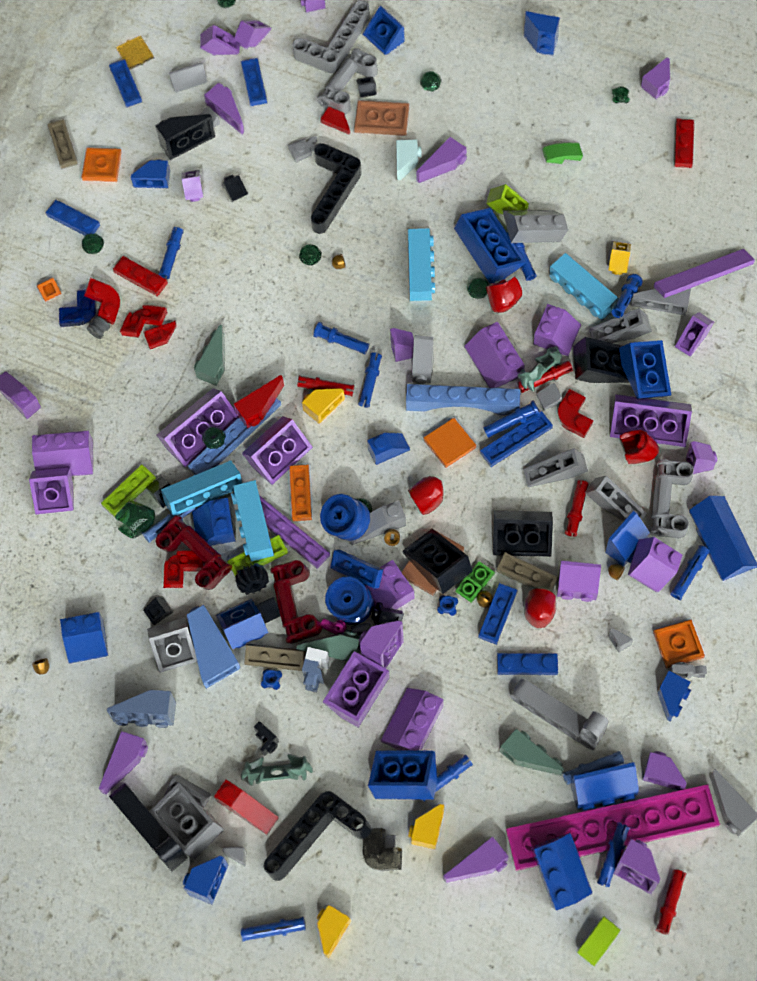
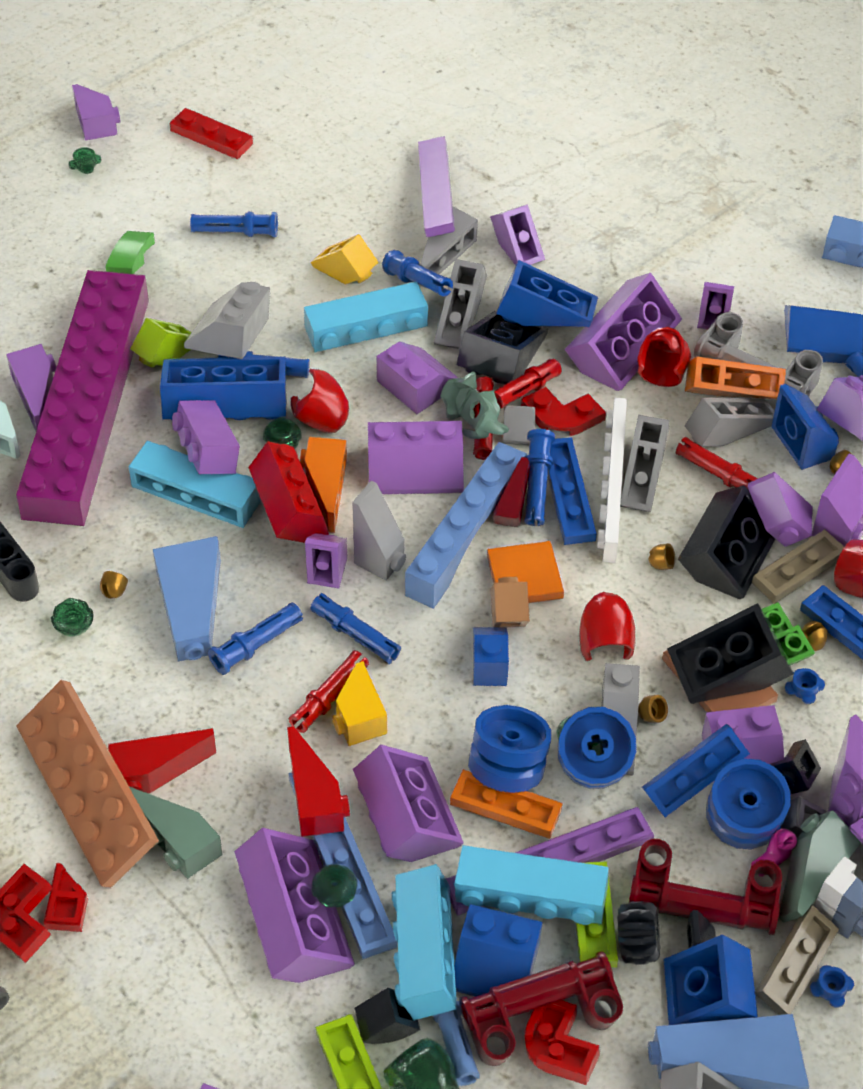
camera: 70 degrees left, 15 degrees down
none -> magenta brick [16,270,149,526]
none -> nougat plate [16,680,159,888]
none -> red slope [108,728,217,793]
none -> medium blue slope [153,536,221,662]
none -> medium lavender brick [172,401,240,474]
none -> blue pin [190,211,278,237]
none -> red slope [248,441,329,543]
none -> orange slope [300,437,347,533]
none -> blue wheel [468,705,552,793]
none -> medium nougat brick [490,577,530,627]
none -> dark red slope [493,457,530,527]
none -> red pin [494,359,562,409]
none -> white plate [597,398,627,563]
none -> pearl gold hinge [648,543,675,570]
none -> orange slope [685,357,786,400]
none -> medium lavender slope [748,472,813,547]

